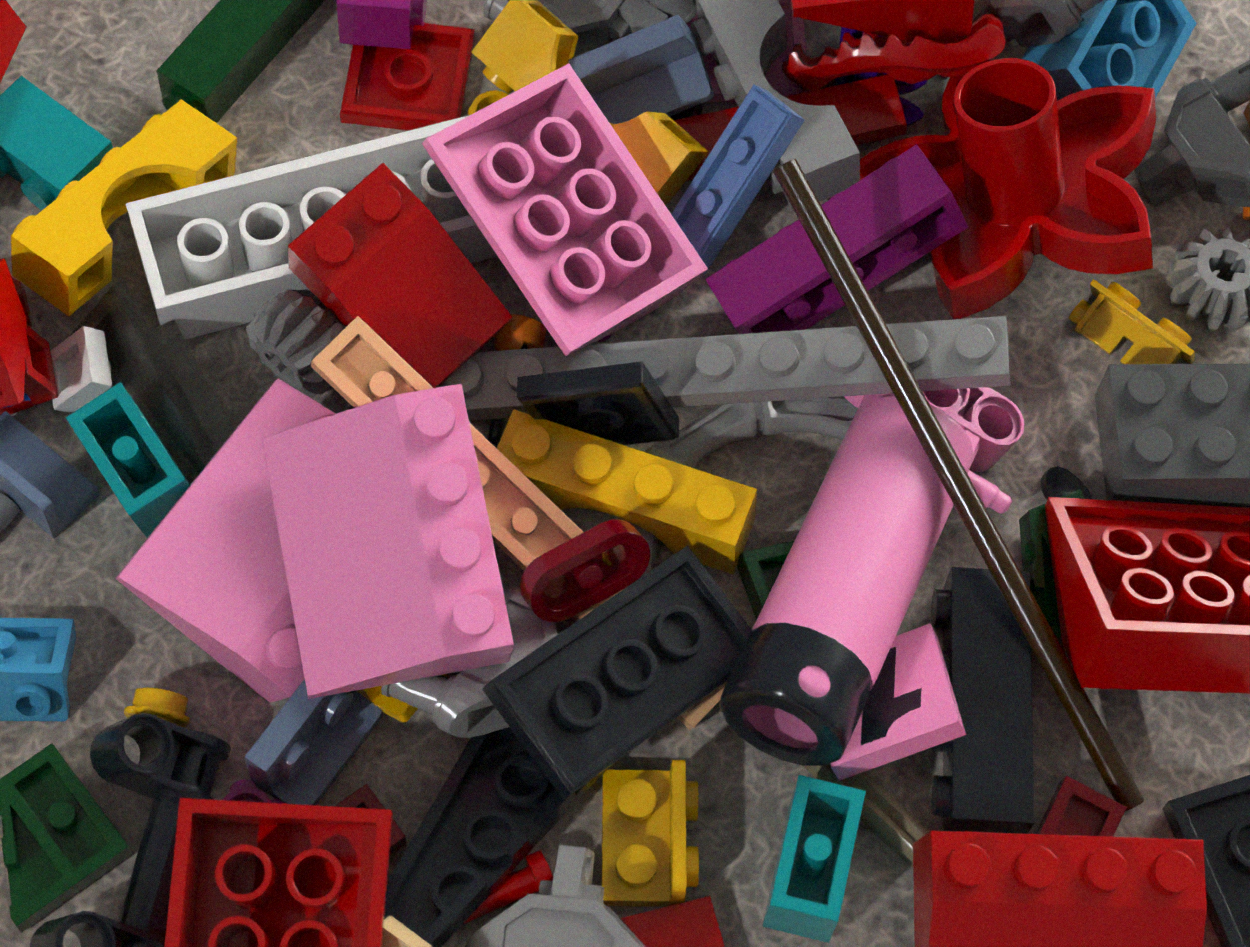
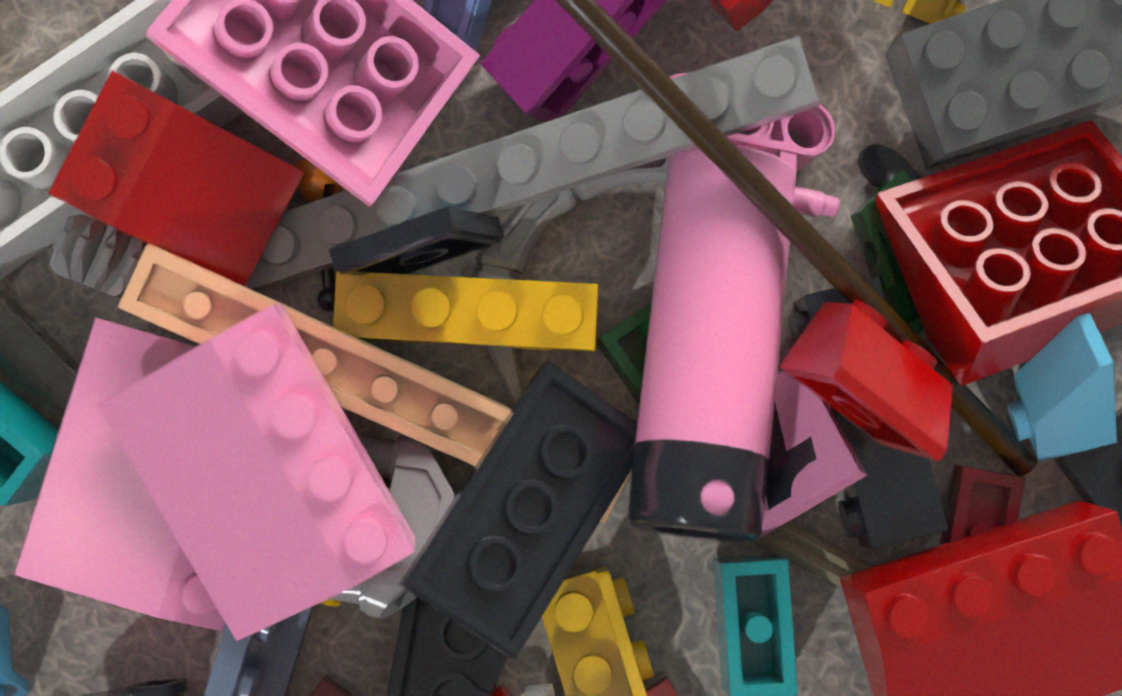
camera: 10 degrees left, 20 degrees up
yellow plate [124,687,190,728] -> none
dark red plate [520,519,650,622] -> none
none -> red slope [779,300,953,462]
none -> medium azure slope [1007,313,1117,463]

